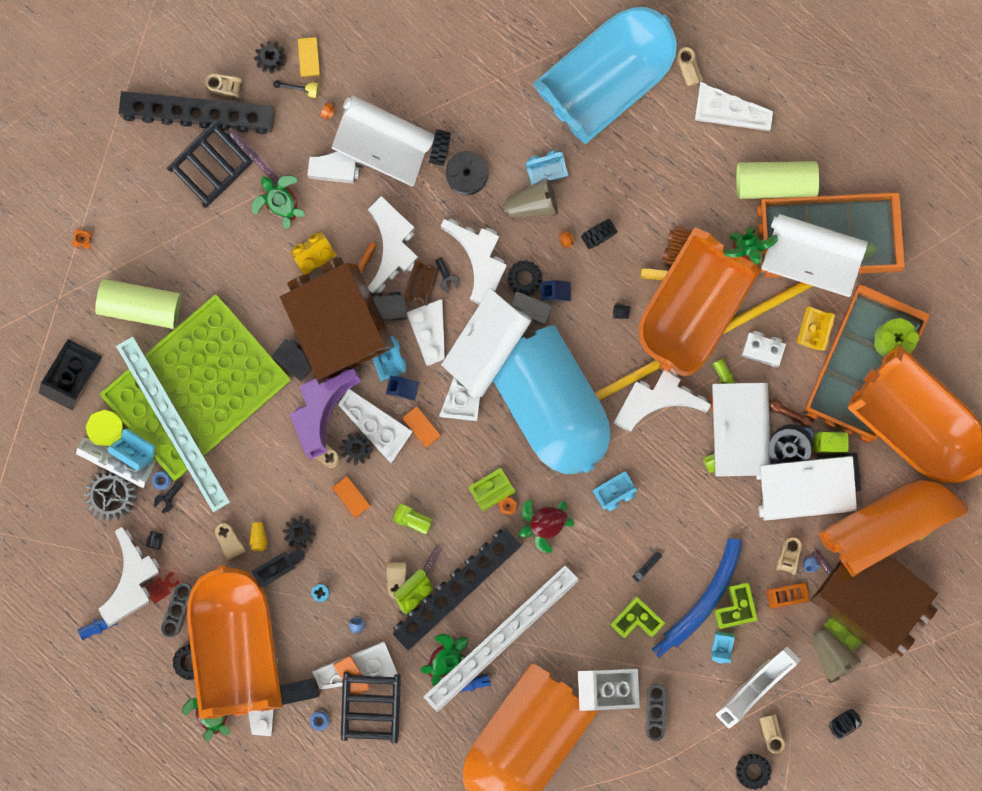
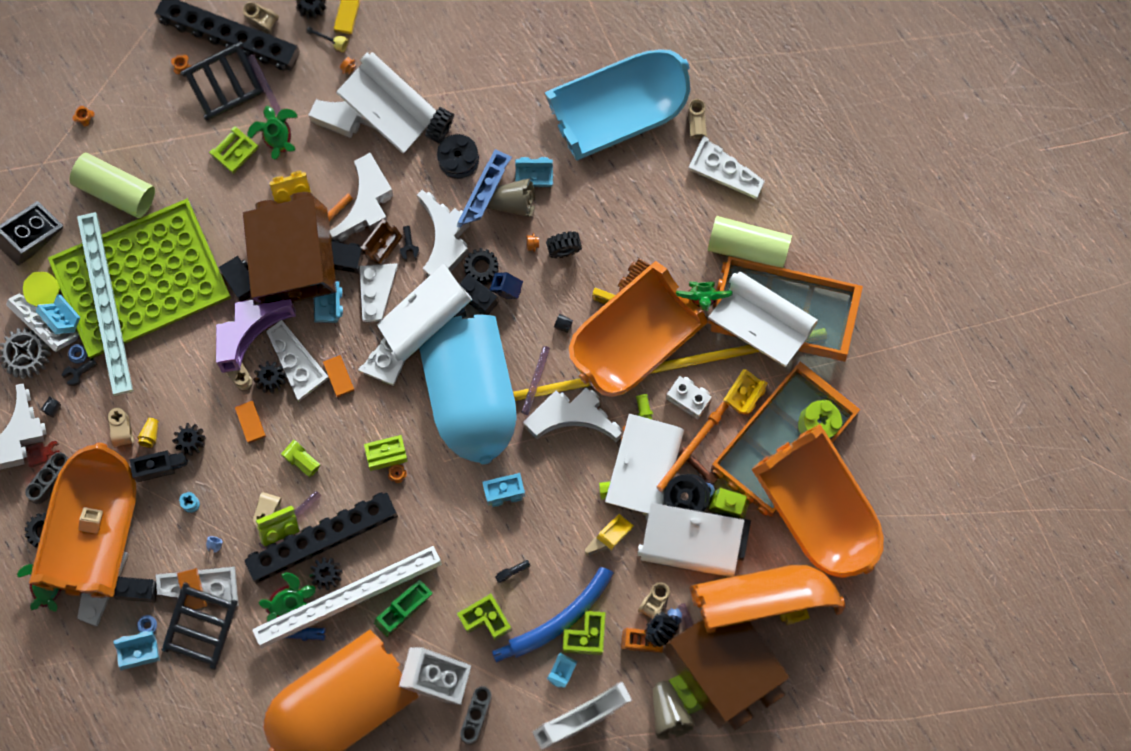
camera: 25 degrees right, 10 degrees down
dark blue brick [386,376,419,401] -> none
animal [518,500,575,553] -> none
none -> tan slope [78,507,103,534]
none -> medium azure bracket [114,631,160,670]
none -> orange plate [171,55,191,75]
none -> lime plate [209,126,259,174]
none -> black gear [309,557,343,591]
none -> green slope [374,579,433,637]
none -> medium blue wedge [457,149,512,228]
none -> bar [521,346,550,415]
none -> tan slope [585,537,608,556]
none -> yellow tile [596,514,634,550]
none -> black gear [644,612,678,648]
none -> orange bar [656,402,729,492]

